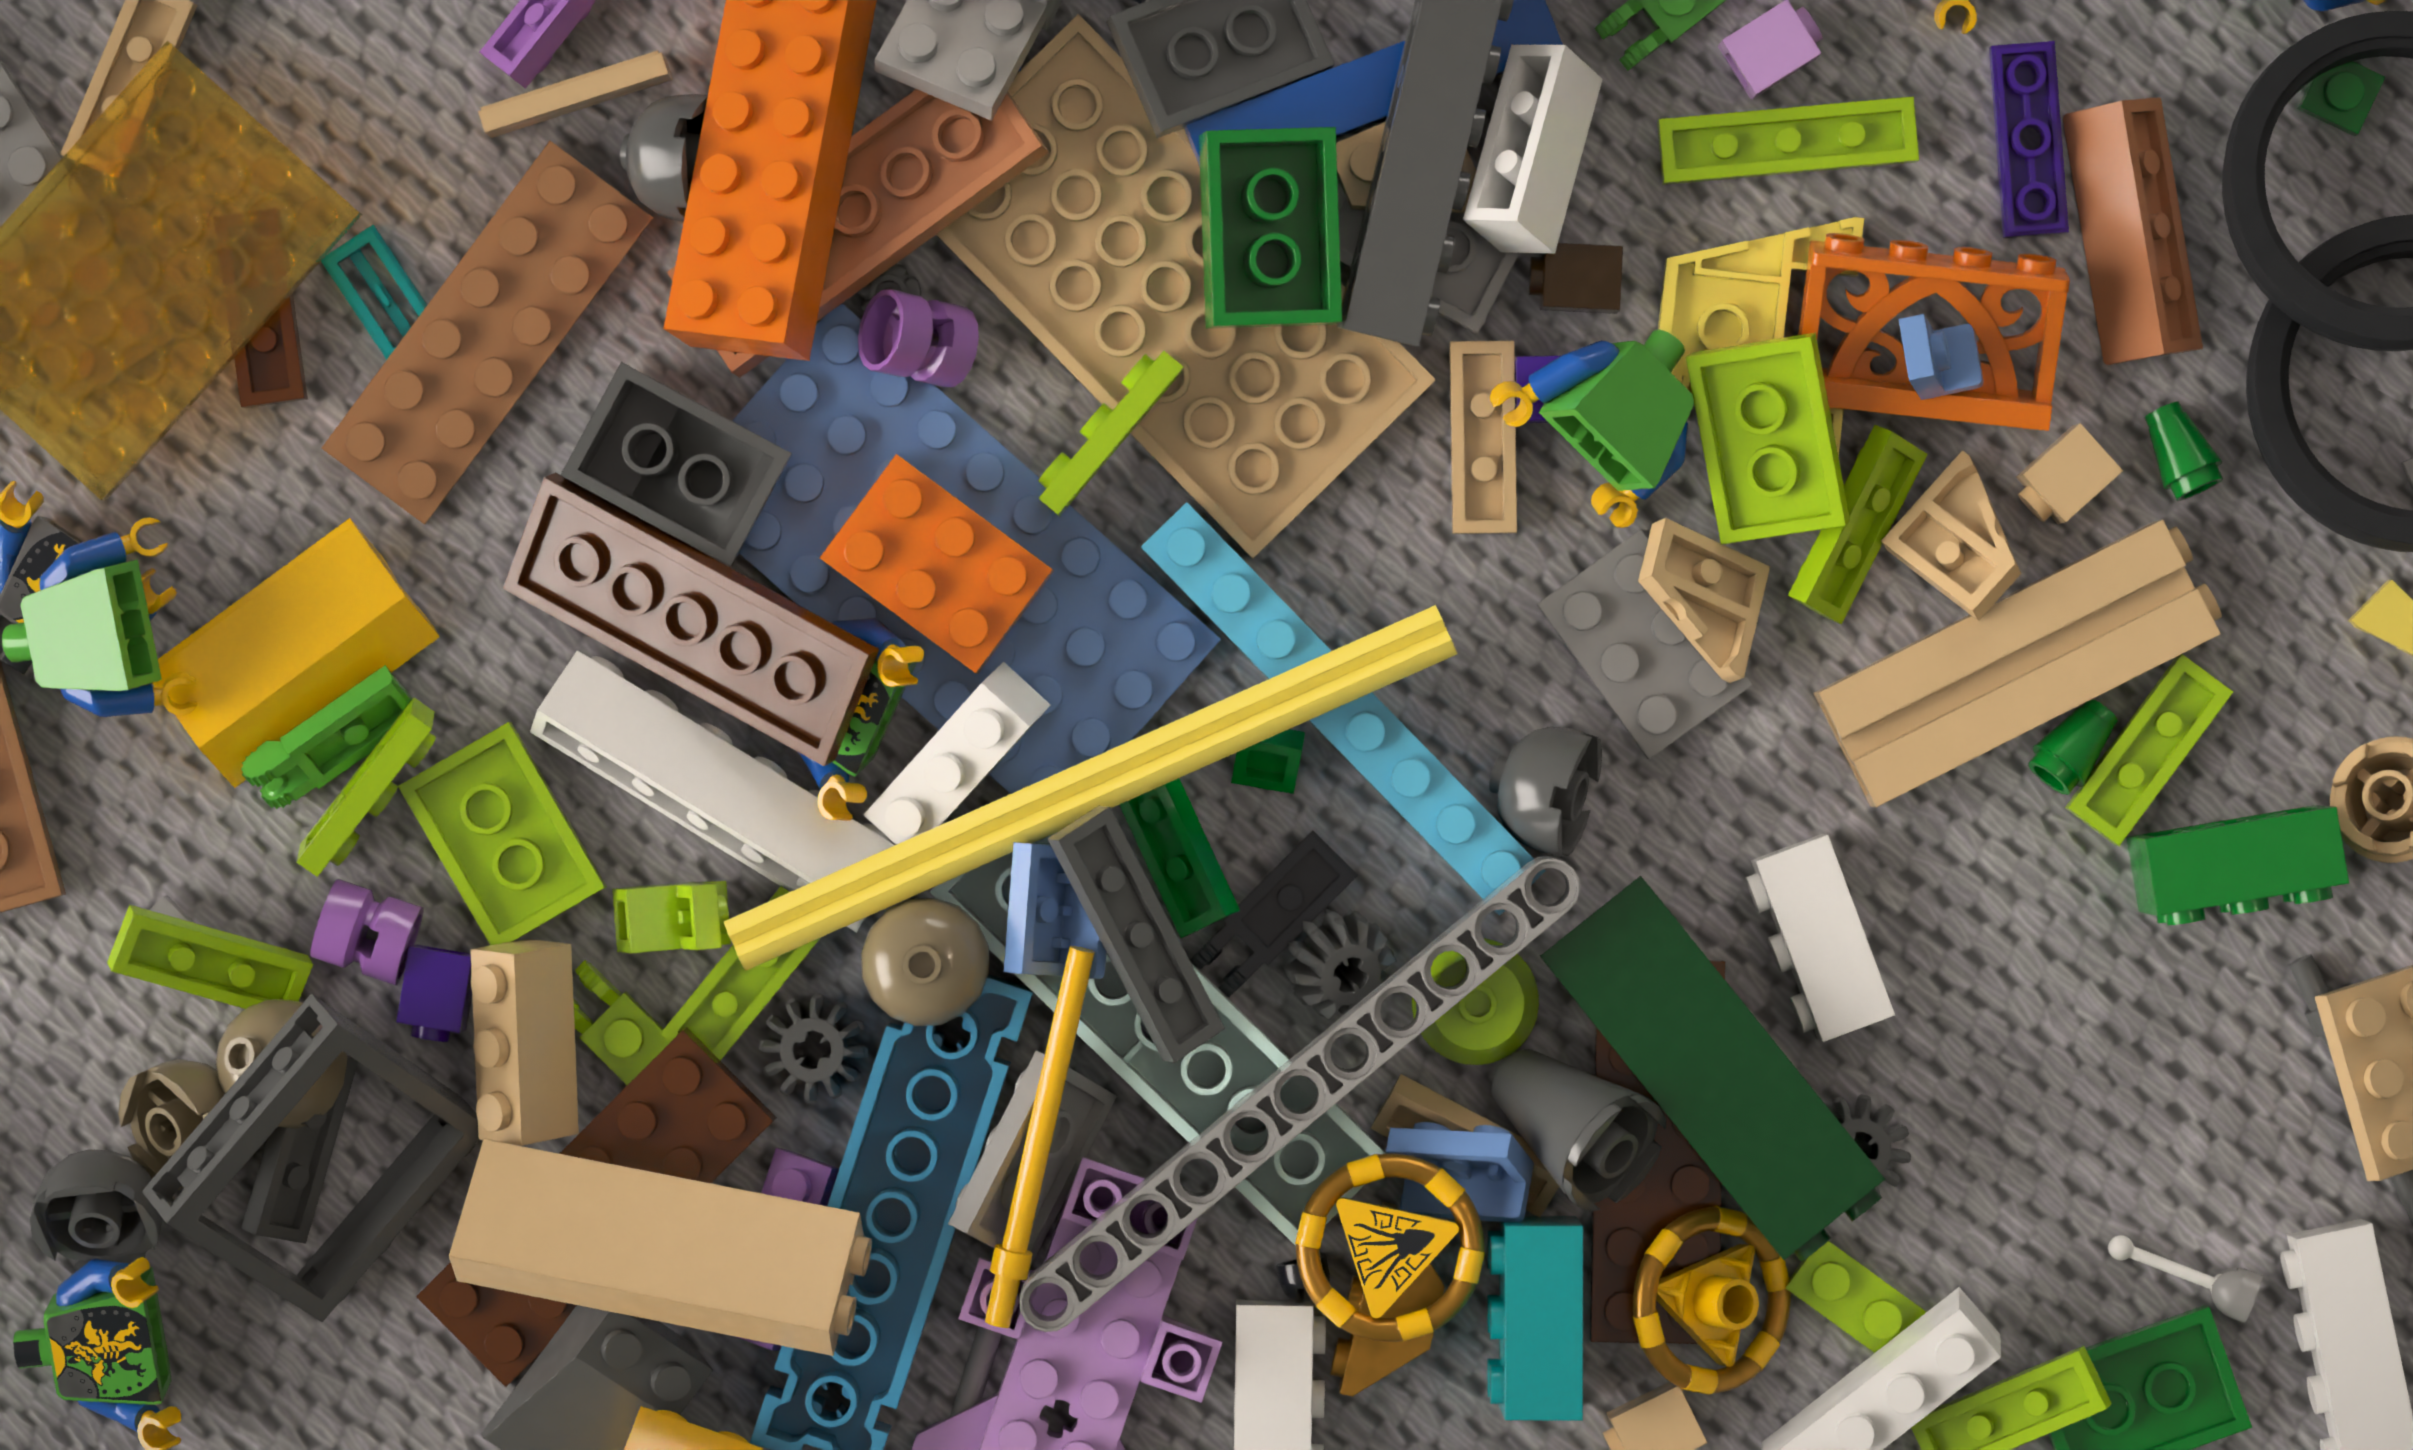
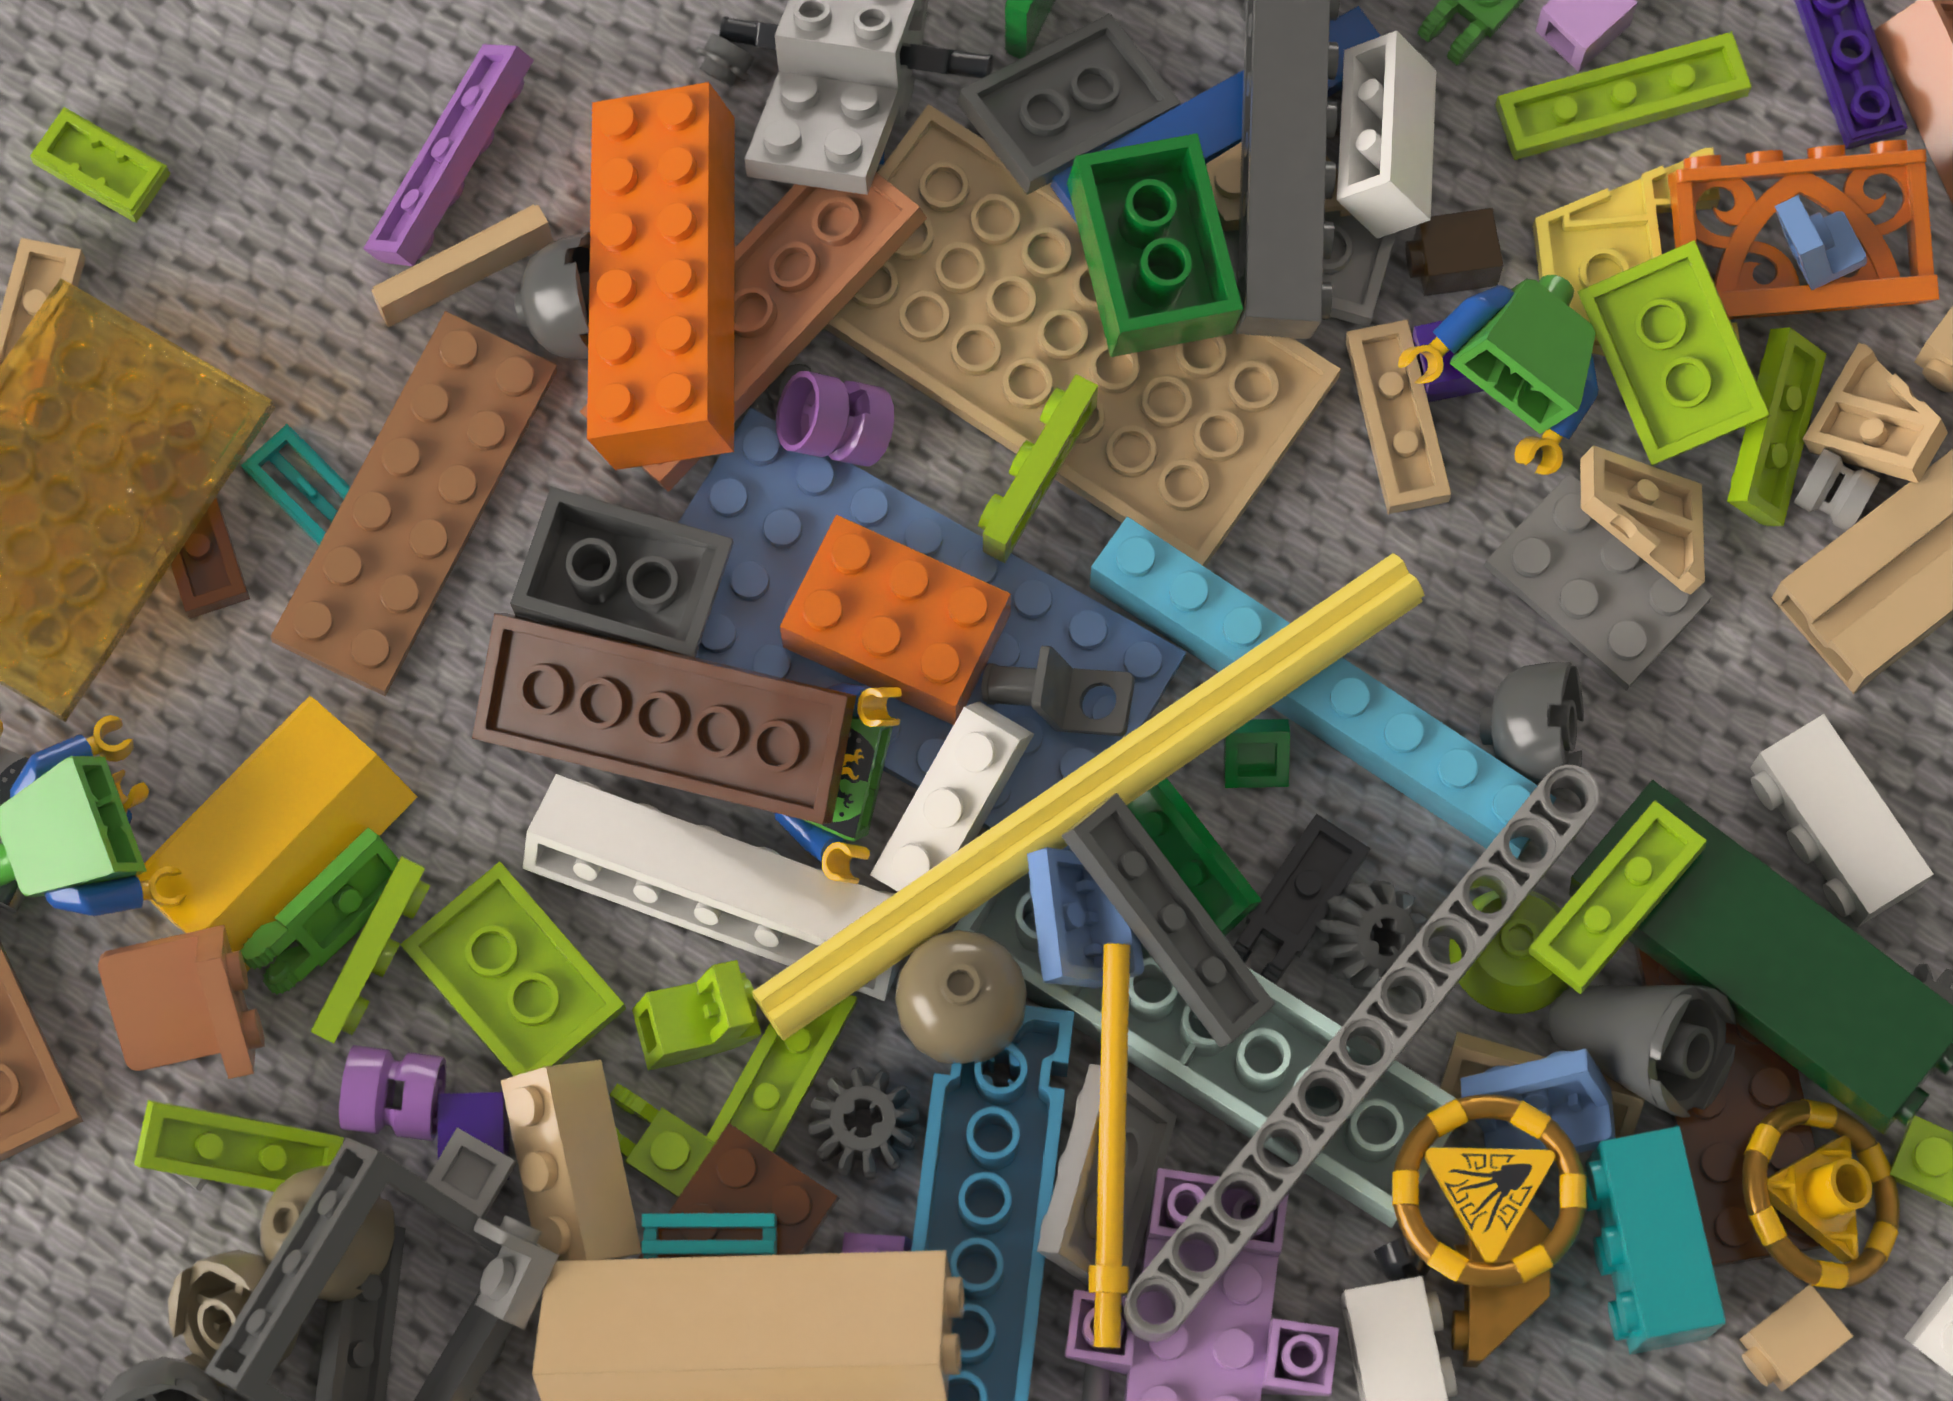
camera: 10 degrees left, 15 degrees down
none -> nougat bracket [98,925,265,1079]
none -> light grey plate [425,1128,517,1220]
none -> light grey bracket [473,1215,559,1329]
none -> teal tile [641,1213,777,1259]
none -> dark grey bracket [981,646,1135,736]
none -> lime plate [1529,800,1707,994]
none -> light grey wheel [1794,448,1880,531]

